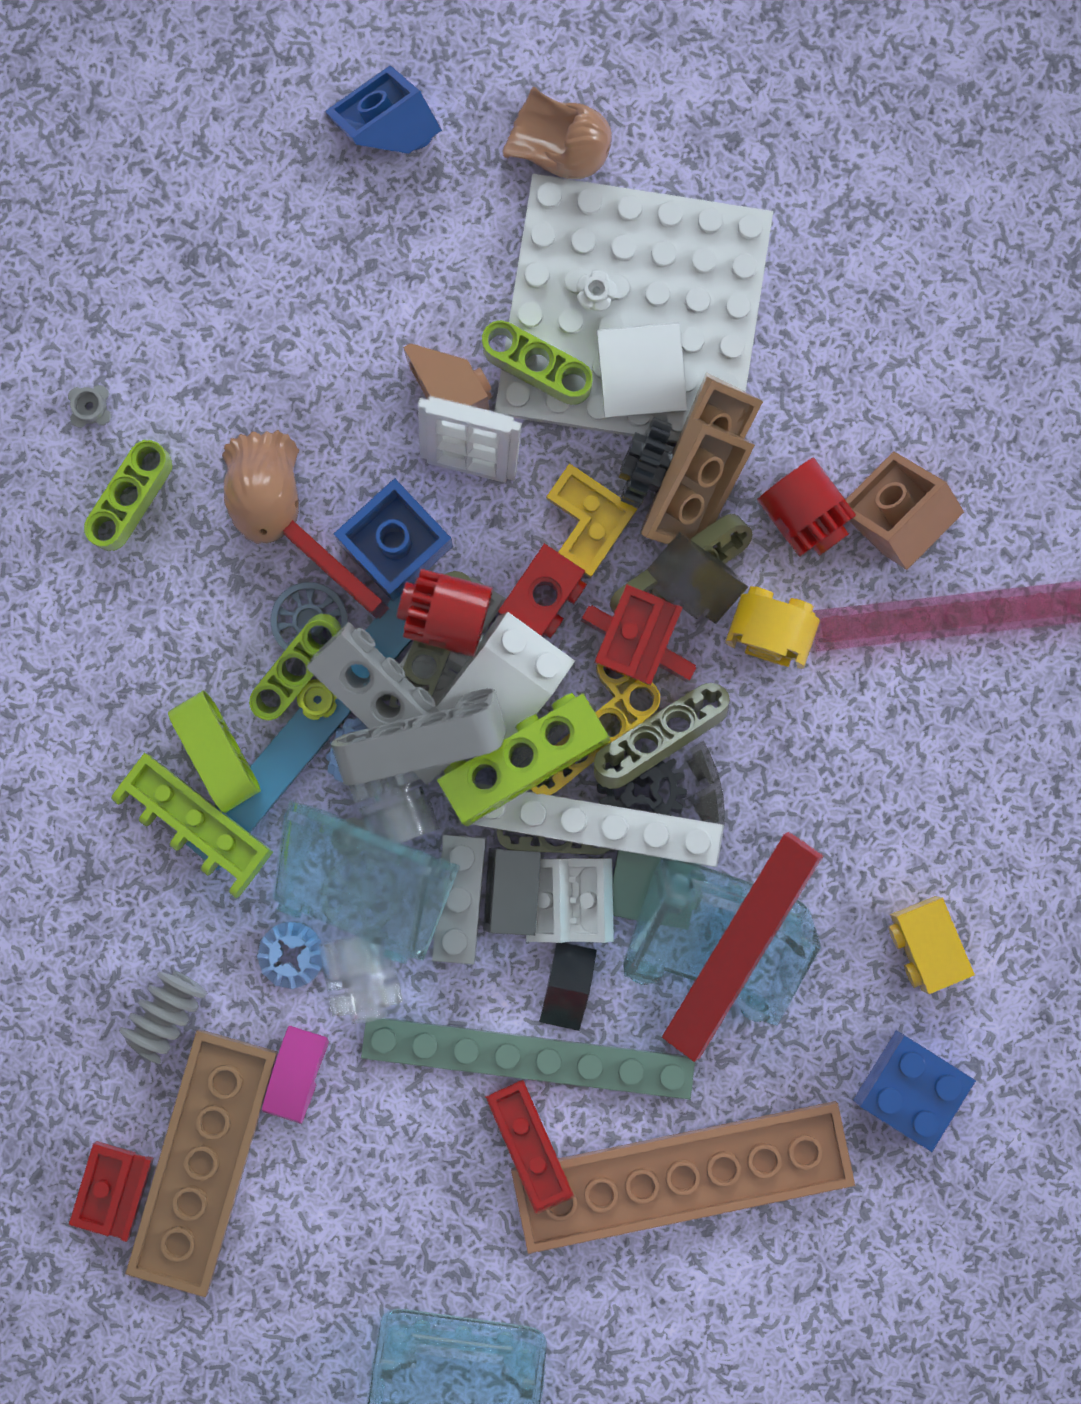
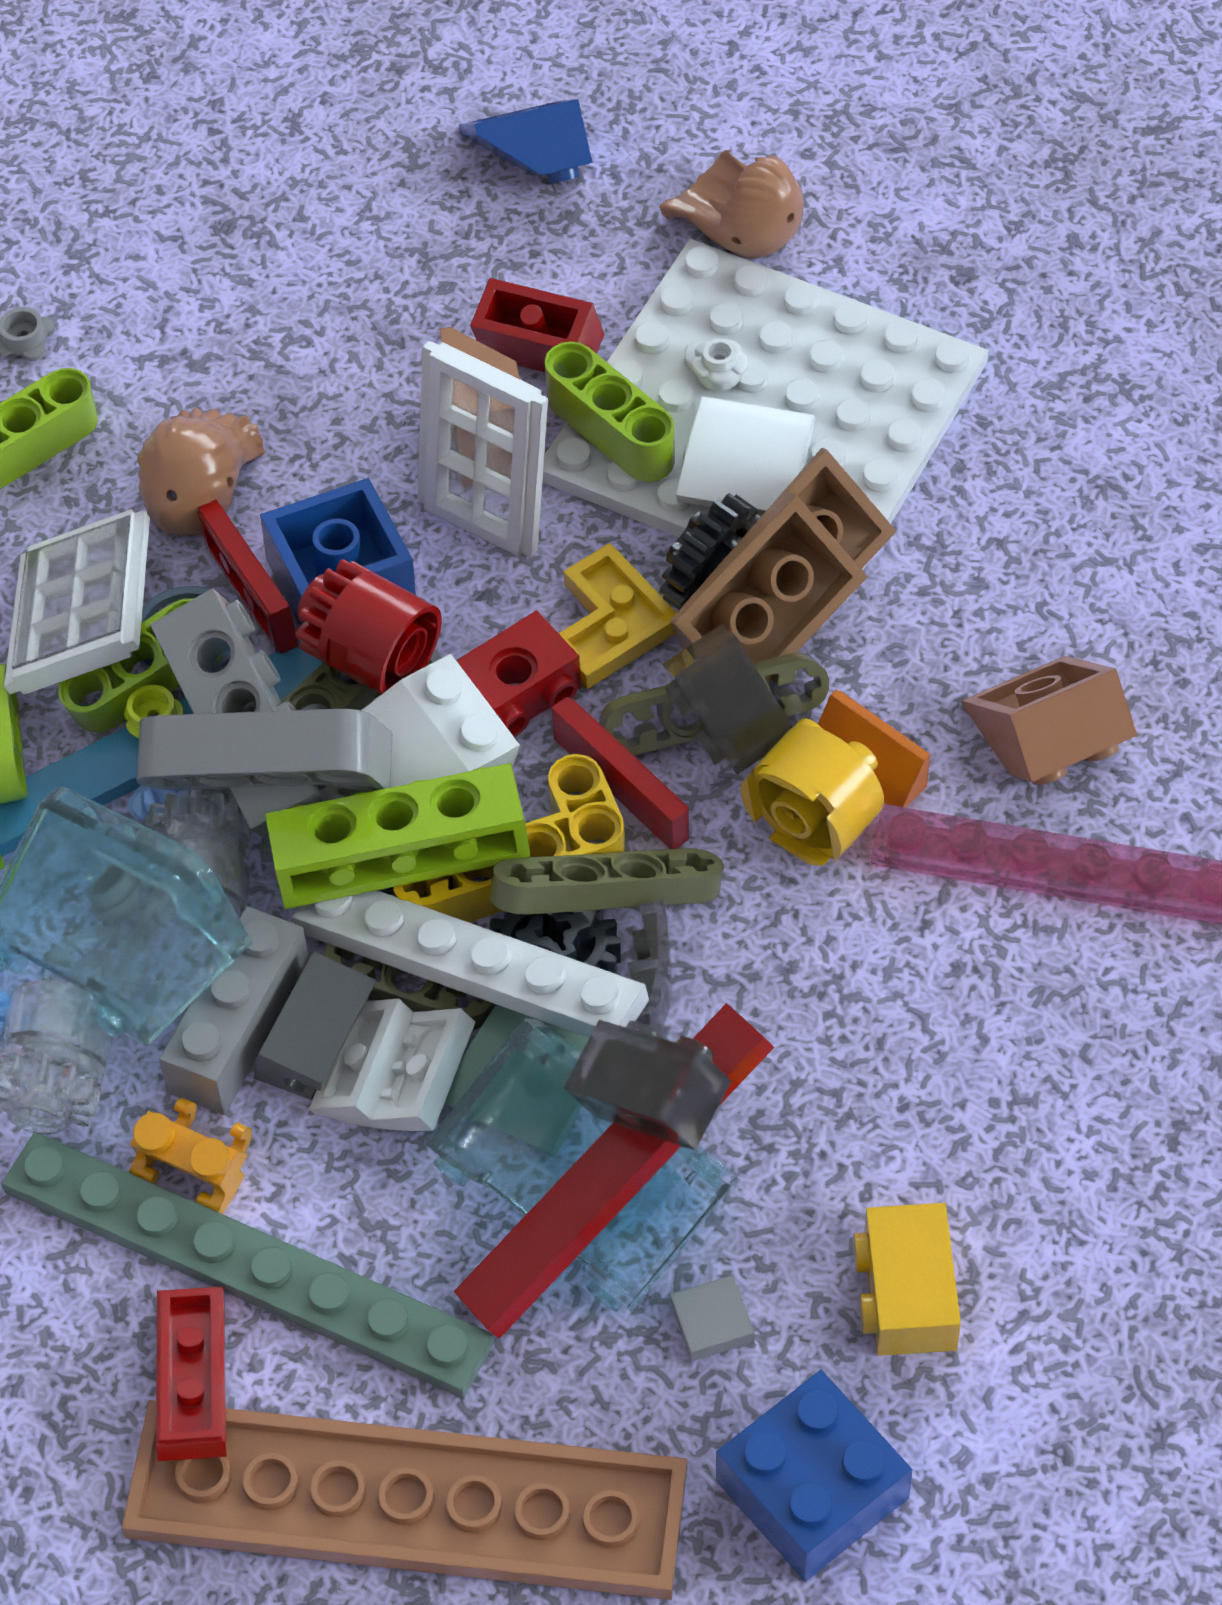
camera: 25 degrees right, 30 degrees down
black slope [539,942,597,1031] -> none
red plate [594,584,683,686] -> none
red gear [757,457,856,557] -> none
none -> clear piece [4,509,150,695]
none -> light orange piece [129,1097,252,1214]
none -> red brick [470,277,605,372]
none -> clear smoke brick [563,1019,731,1151]
none -> light grey tile [670,1275,755,1362]
none -> orange slope [818,689,930,812]

